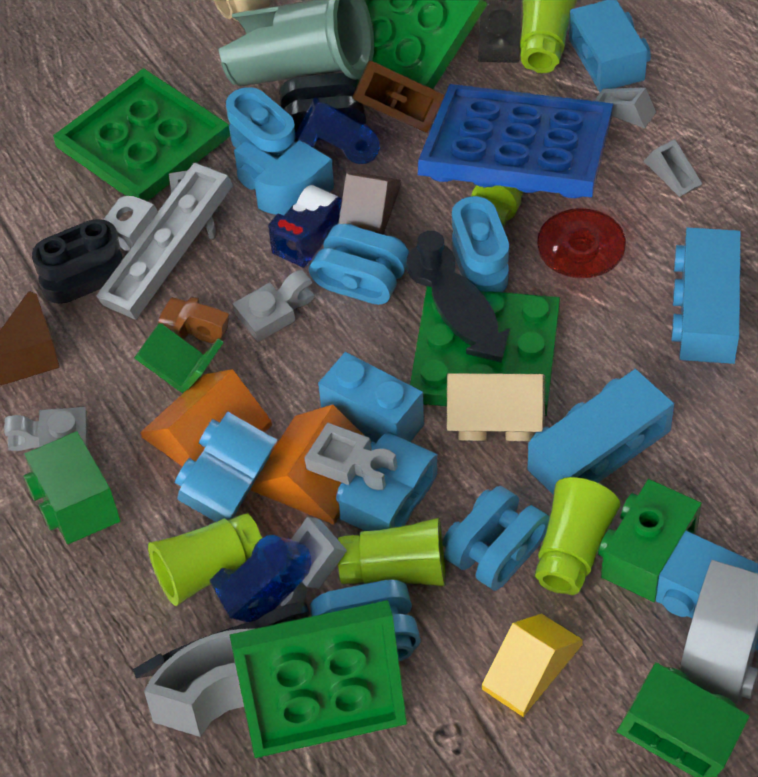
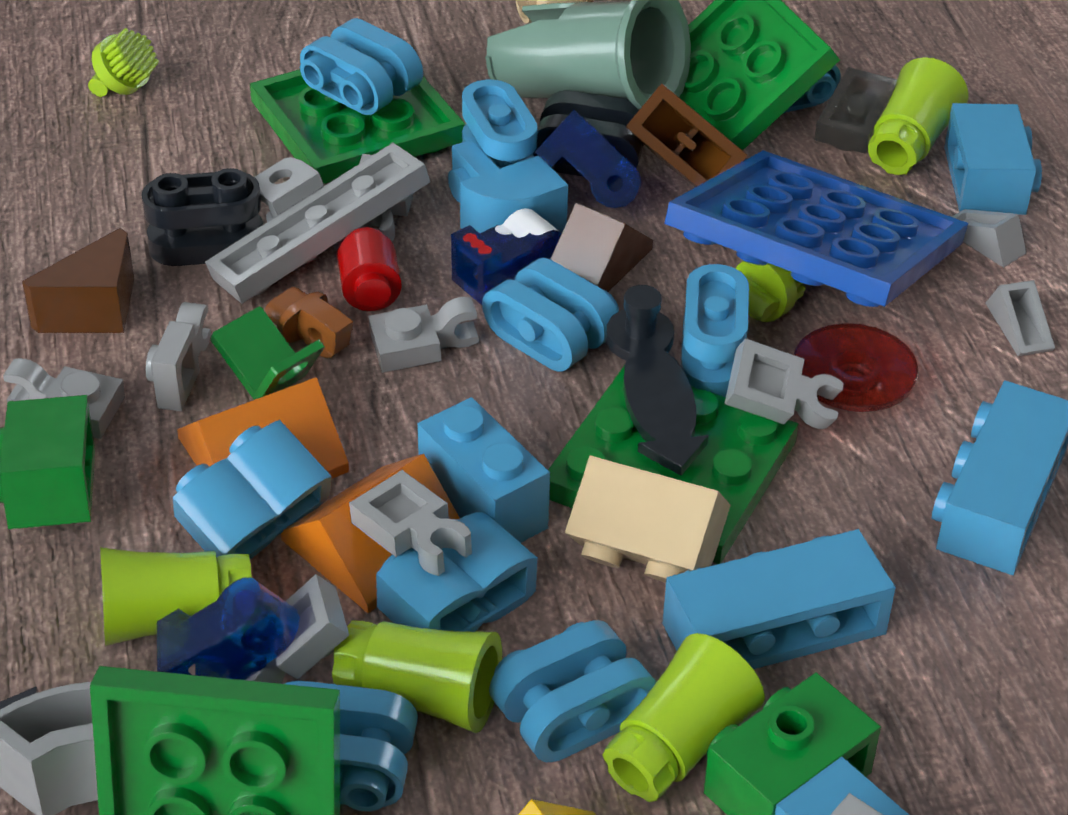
camera: 15 degrees right, 10 degrees down
none -> light grey plate [145,302,211,412]
none -> dark azure brick [300,18,423,115]
none -> red brick [337,227,402,311]
none -> light grey plate [725,338,844,429]

